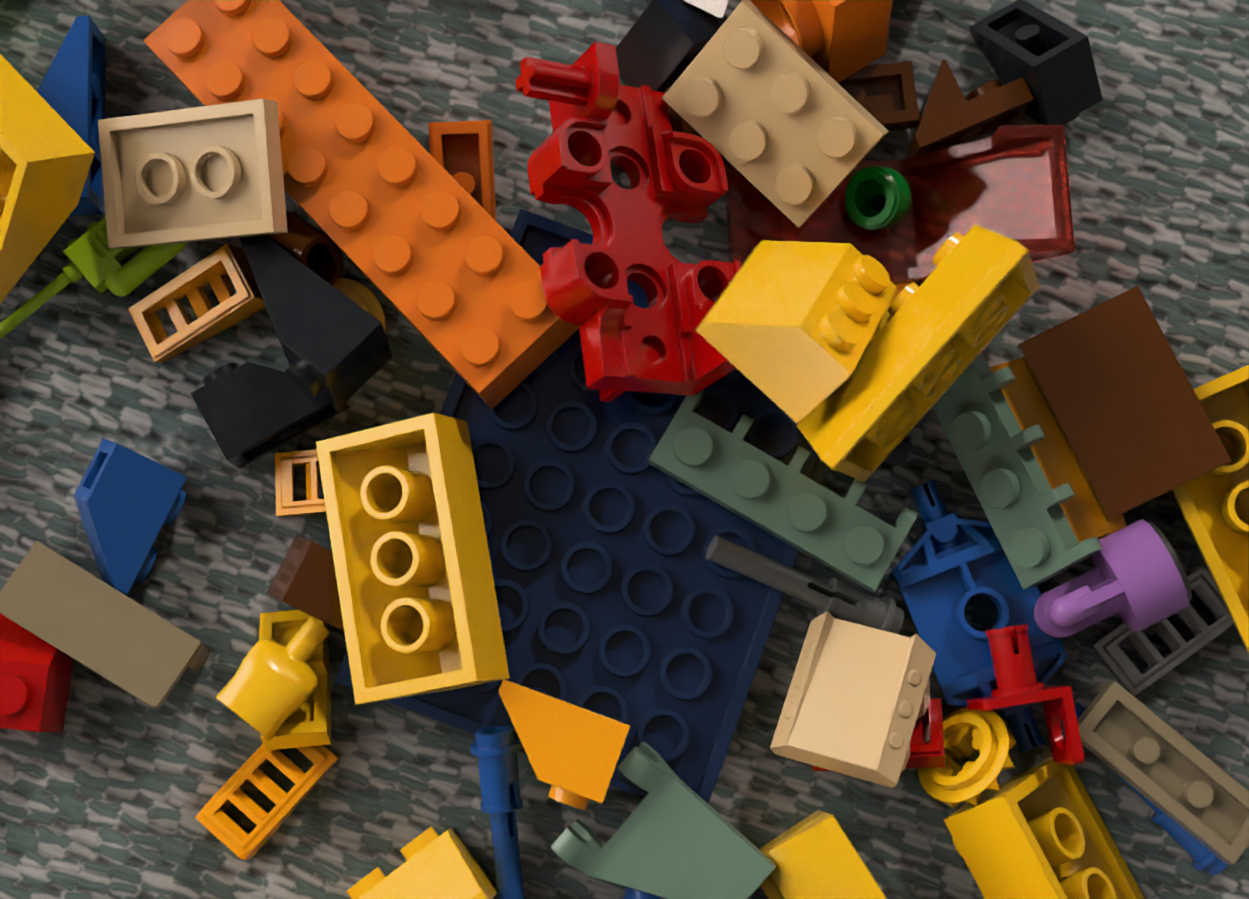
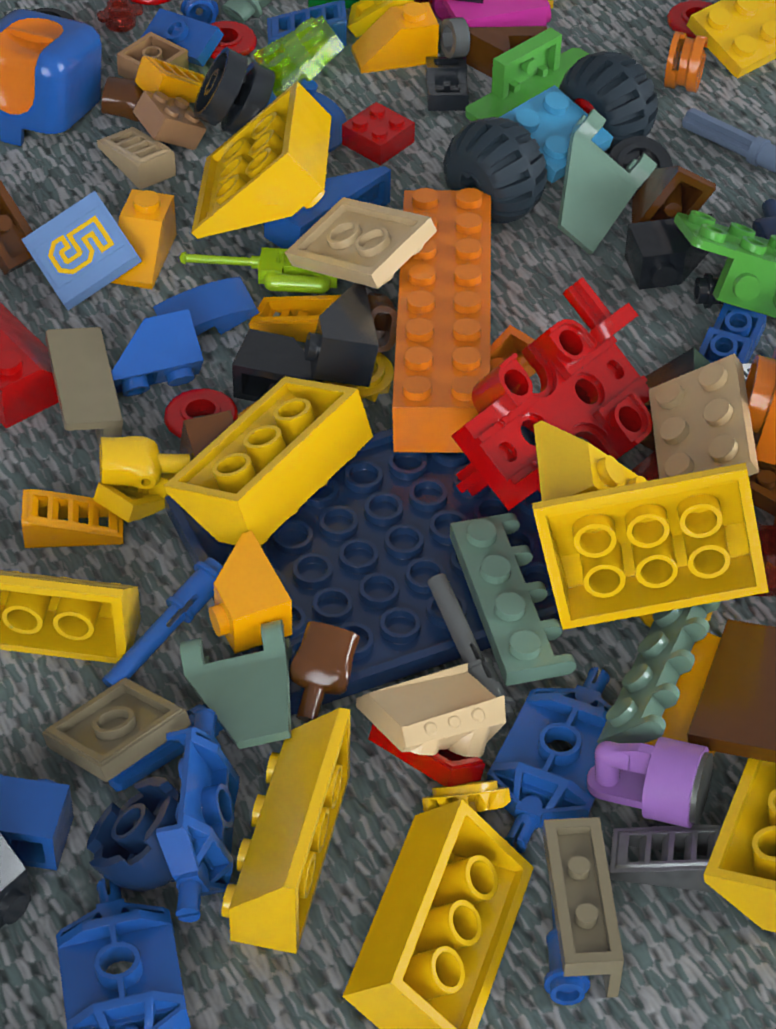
camera: 45 degrees right, 35 degrees down
red bracket [966,624,1084,765] -> none
none -> blue slope [153,276,260,336]
none -> red piece [164,388,238,438]
none -> reddish brown piece [289,621,360,722]

